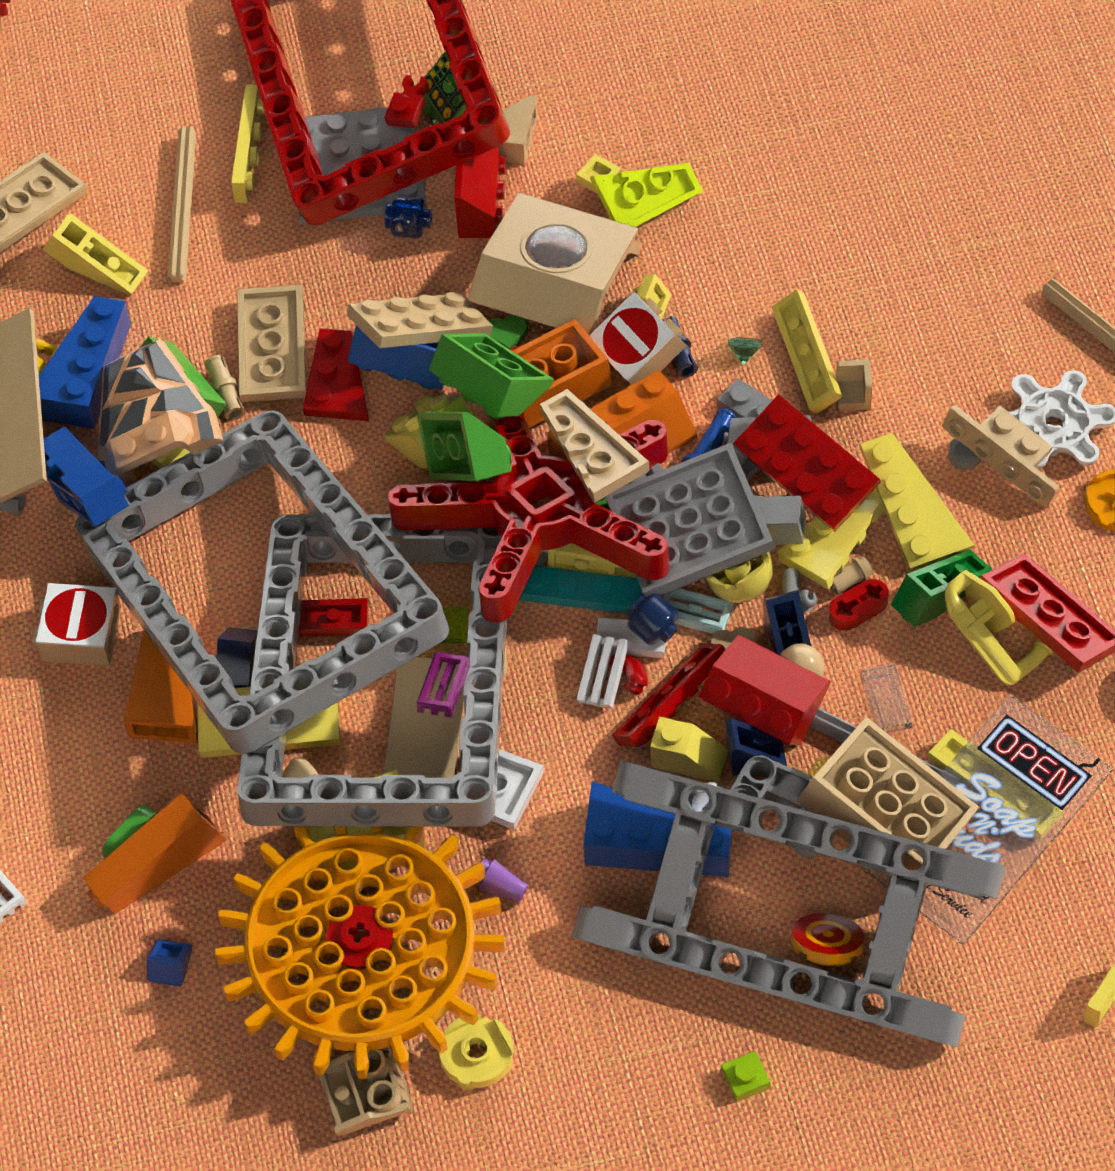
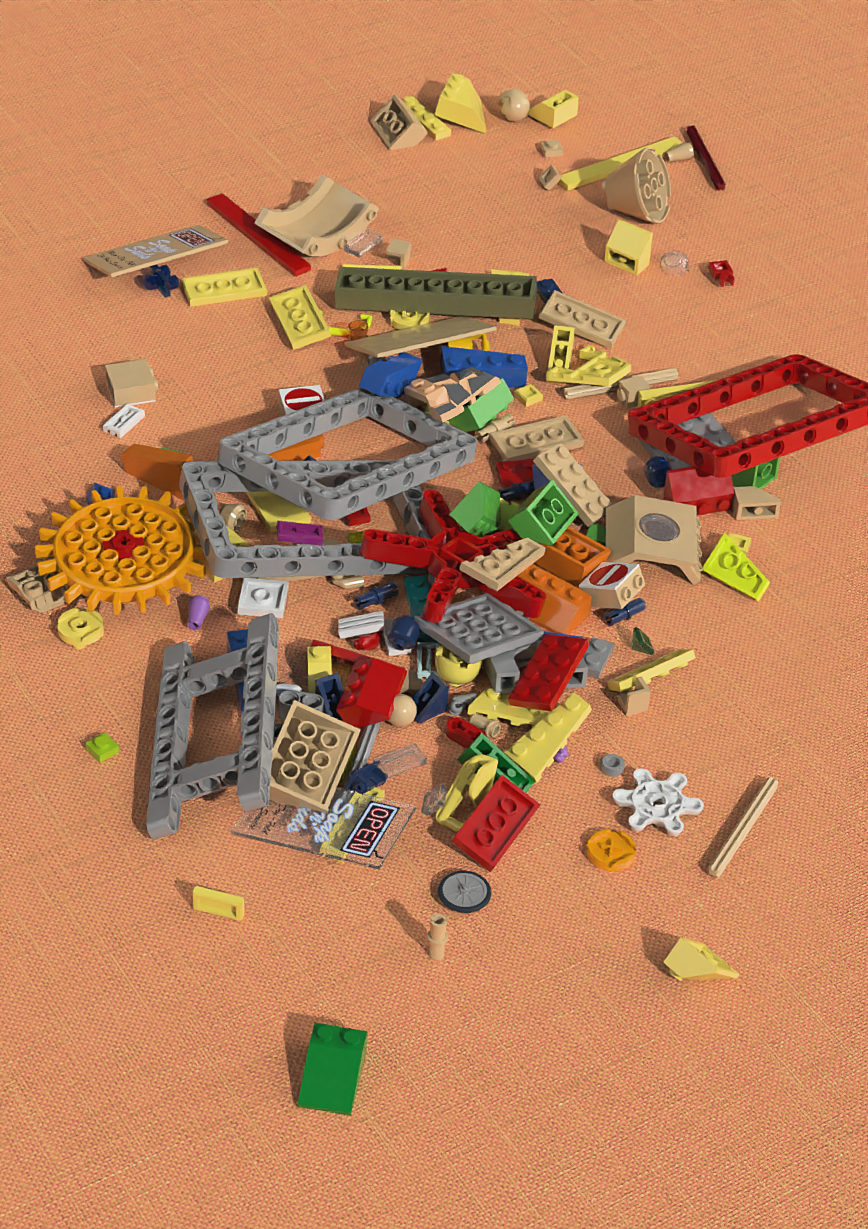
camera: 65 degrees right, 15 degrees down
red plate [384,75,429,129] -> none
light yellow tile [633,274,671,319] -> none
red tile [790,913,865,966] -> none
tan bracket [942,405,1059,508] -> none
none -> dark blue hinge [344,760,387,794]
none -> dark blue pin [353,582,398,610]
none -> clear tile [421,783,447,816]
none -> dark blue pin [497,479,535,501]
none -> light yellow tile [514,384,543,407]
none -> light yellow wing [546,344,631,387]
none -> tan brick [617,375,651,409]

